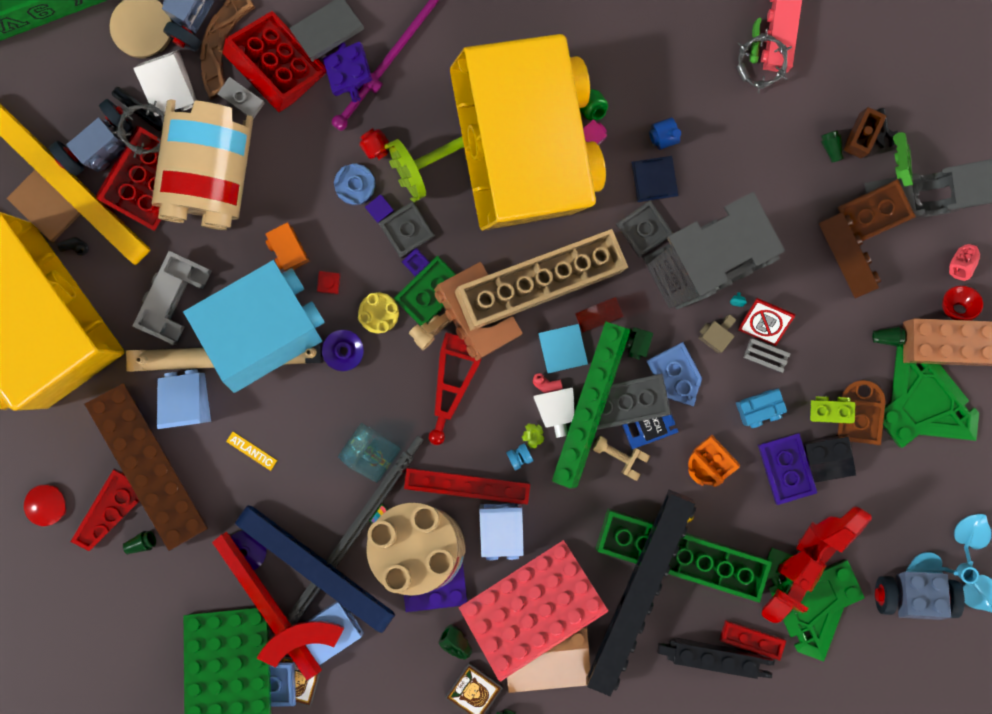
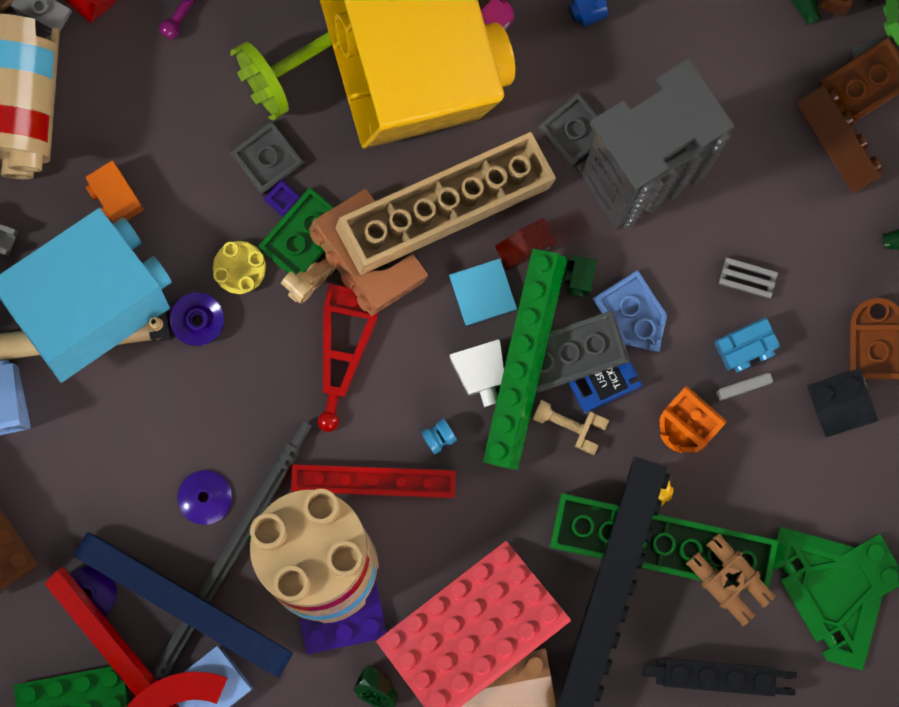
camera: 10 degrees left, 5 degrees down
yellow sticker [226,432,277,471] -> none
red plate [317,271,341,294] -> none
medium blue tile [334,163,376,205] -> none
clear light blue slope [338,423,401,482] -> none
red head [359,128,390,160] -> none
dark purple tile [365,194,394,223] -> none
light blue slope [479,503,523,560] -> none
lime plant [522,423,544,448] -> none
coral arm [533,373,563,393] -> none
dark blue piece [631,156,678,202] -> none
dark tan brick [699,315,736,353] -> none
red tile [719,620,786,661] -> none
teal rock [730,292,747,307] -> none
piece [738,298,796,346] -> none
dark purple plate [758,433,817,505] -> none
red piece [762,507,872,623] -> none
lime bracket [810,396,855,423] -> none
none -> dark purple dish [178,470,232,525]
none -> medium nougat pin [686,533,776,627]
none -> light grey tile [715,373,773,402]

